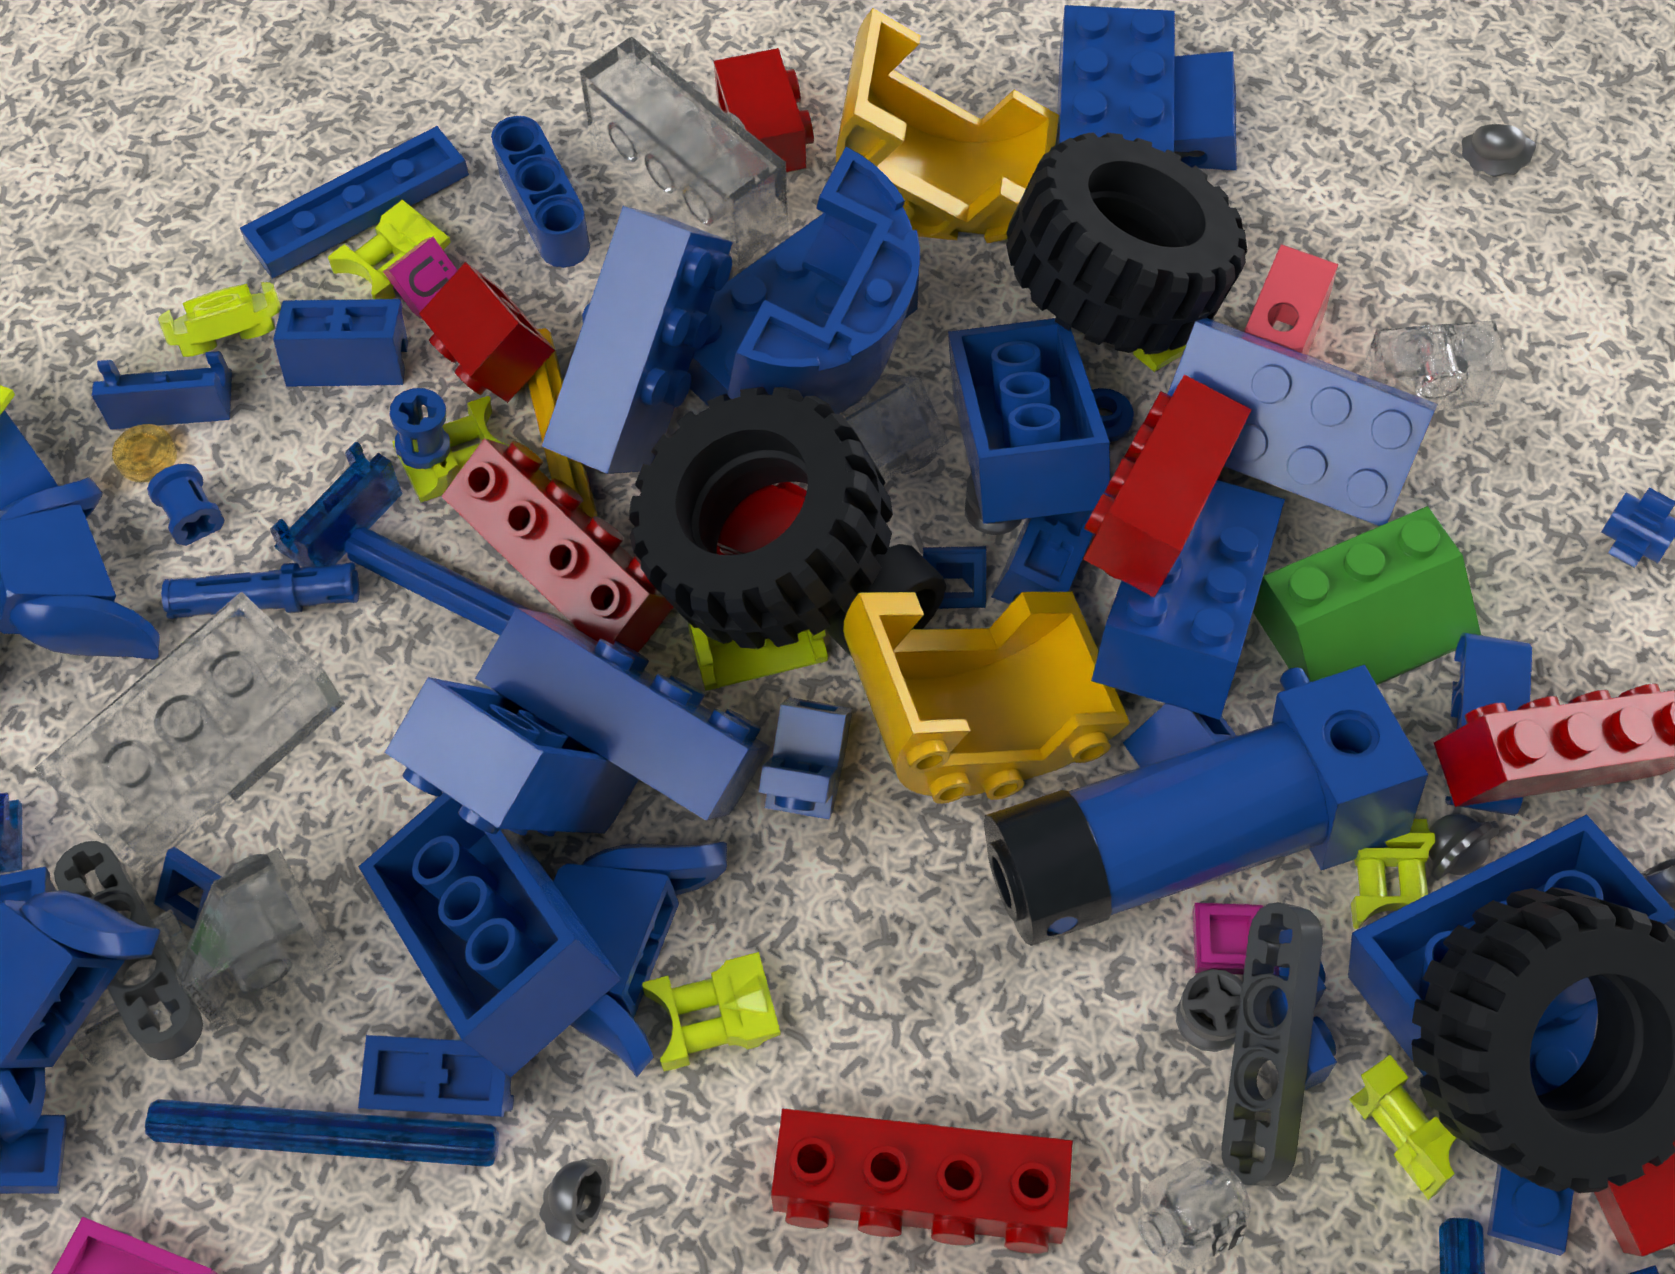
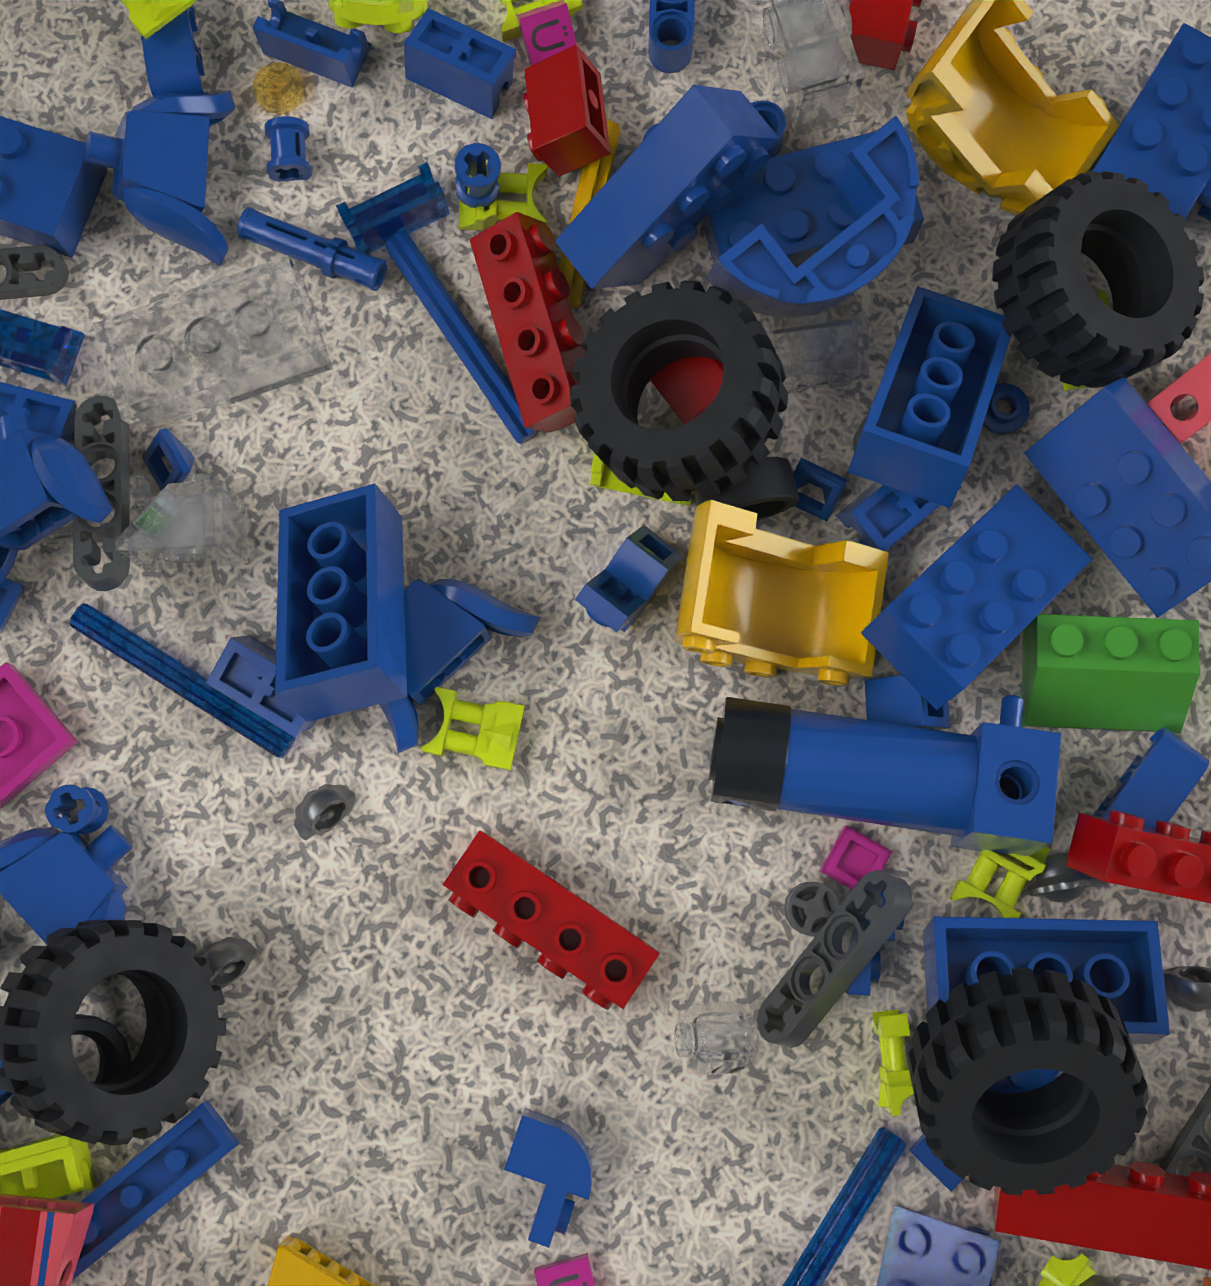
camera: 30 degrees right, 20 degrees up
blue brick [384,677,639,837] -> none
blue brick [475,608,770,821] -> none
red brick [1083,374,1252,598] -> none

